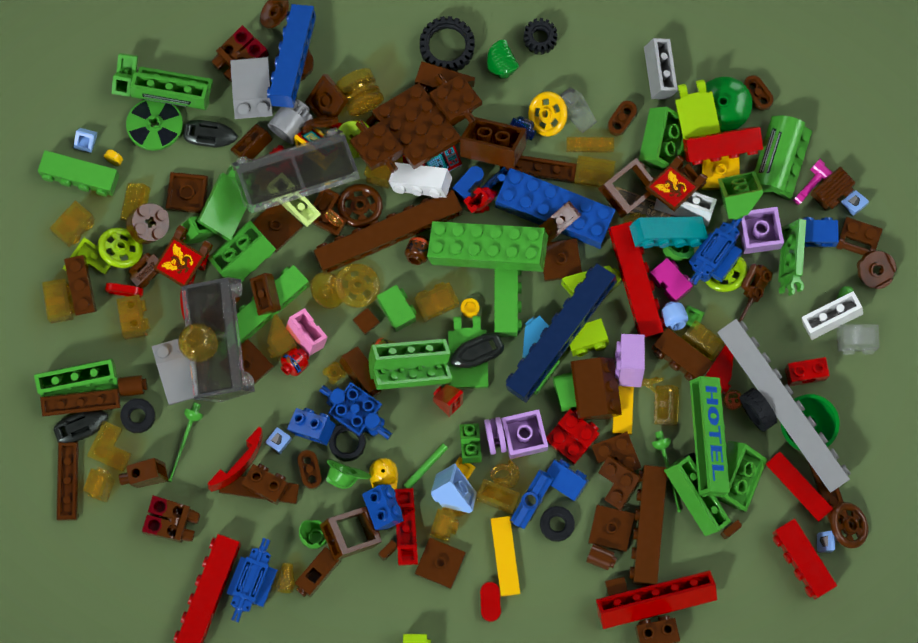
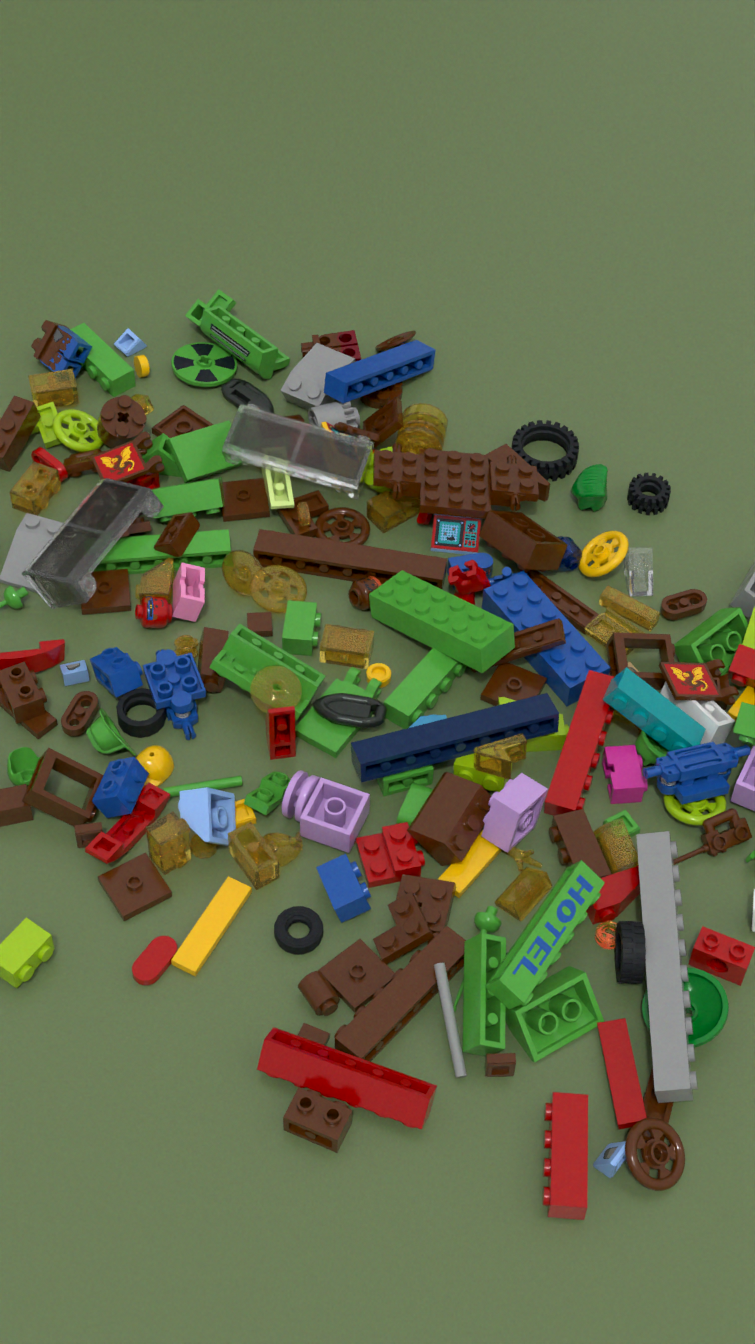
camera: 35 degrees right, 25 degrees down
clear yellow cylinder [178,323,219,363] -> none
white brick [388,162,452,198] -> none
blue piece [510,470,554,529] -> none
light blue head [661,301,688,331] -> none
none -> hips [31,320,92,383]
none -> clear yellow dish [250,666,302,713]
none -> light grey bar [434,963,467,1078]
none -> clear yellow slope [474,733,527,779]

